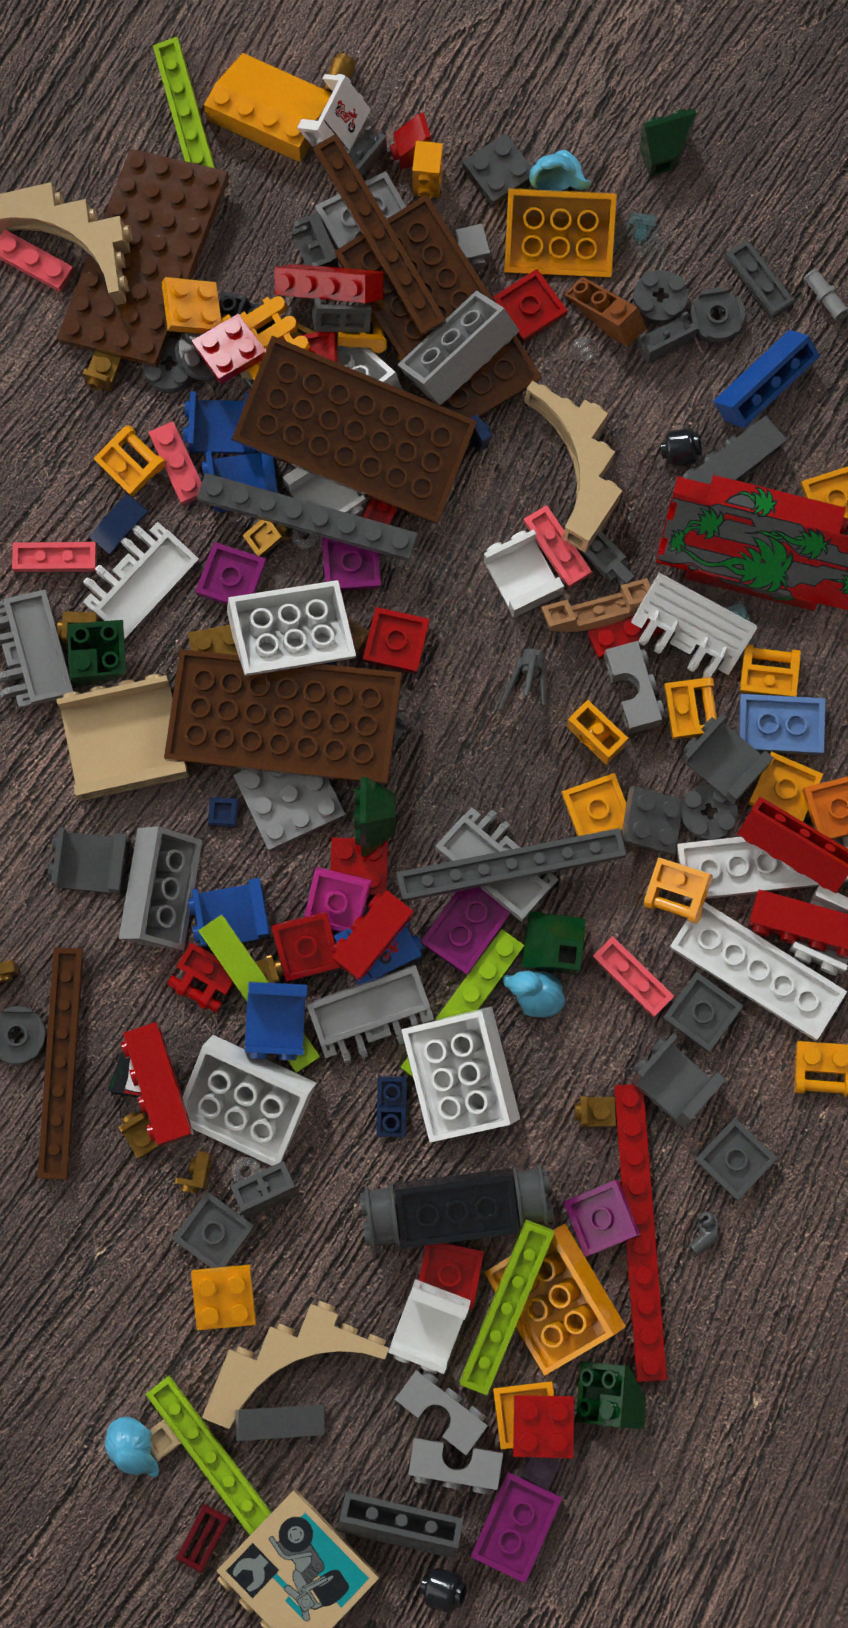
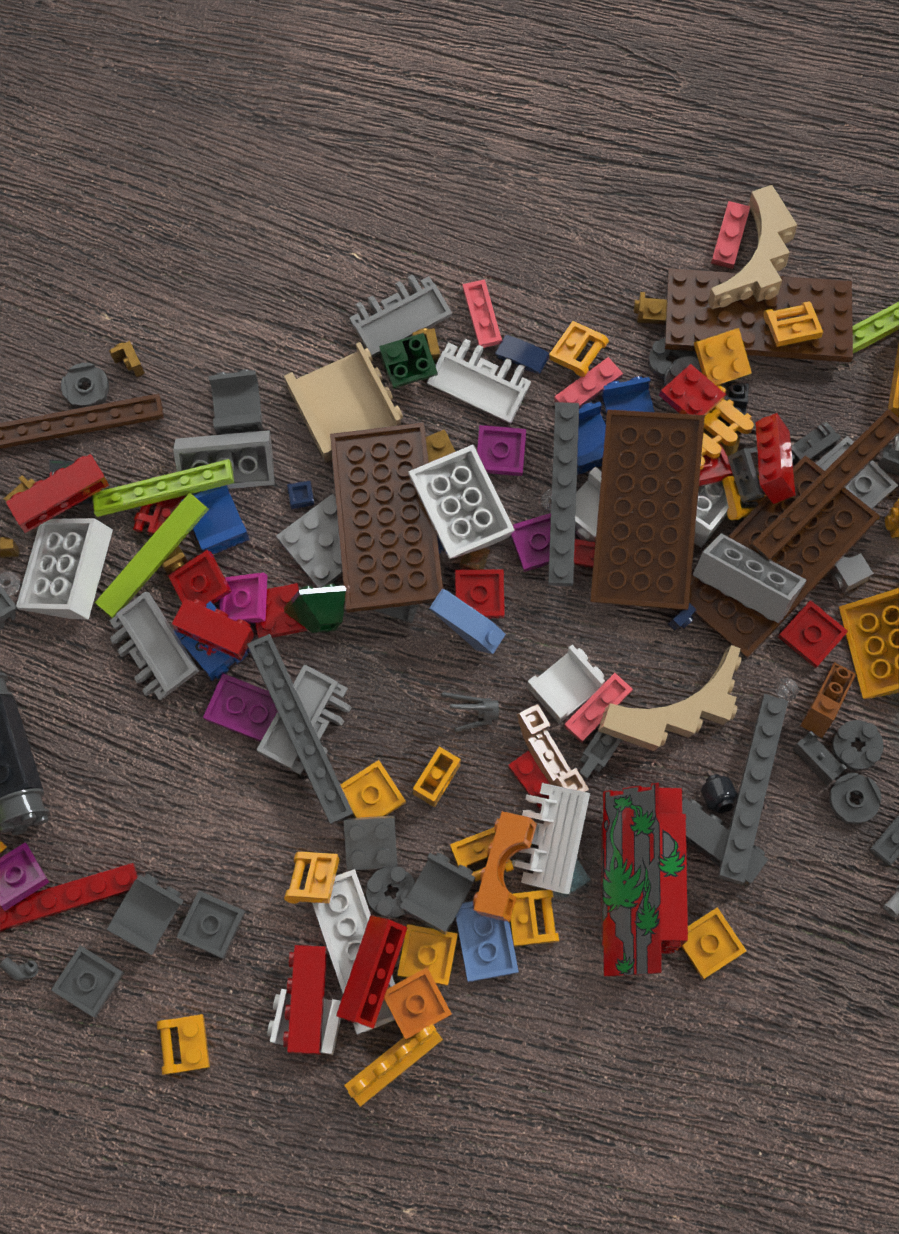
camera: 75 degrees right, 5 degrees down
pearl gold bracket [243,520,292,557] -> none
blue panel [244,982,307,1060] -> none
dark blue slope [376,1075,407,1137] -> none
lime plate [400,929,525,1077] -> none
white slope [401,1007,520,1142] -> none
medium azure hair [502,971,565,1018] -> none
dark green slope [522,911,586,975] -> none
pearl gold bracket [574,1096,616,1127] -> none
coral plate [592,936,674,1018] -> none
light grey arch [604,641,665,735] -> none
white plate [669,902,847,1041] -> none
blue brick [713,330,820,428] -> none
none -> lime tile [92,459,234,517]
none -> medium blue slope [429,589,506,654]
none -> orange arch [473,811,537,922]
none -> dark grey plate [717,694,788,886]
none -> light orange plate [764,301,823,347]

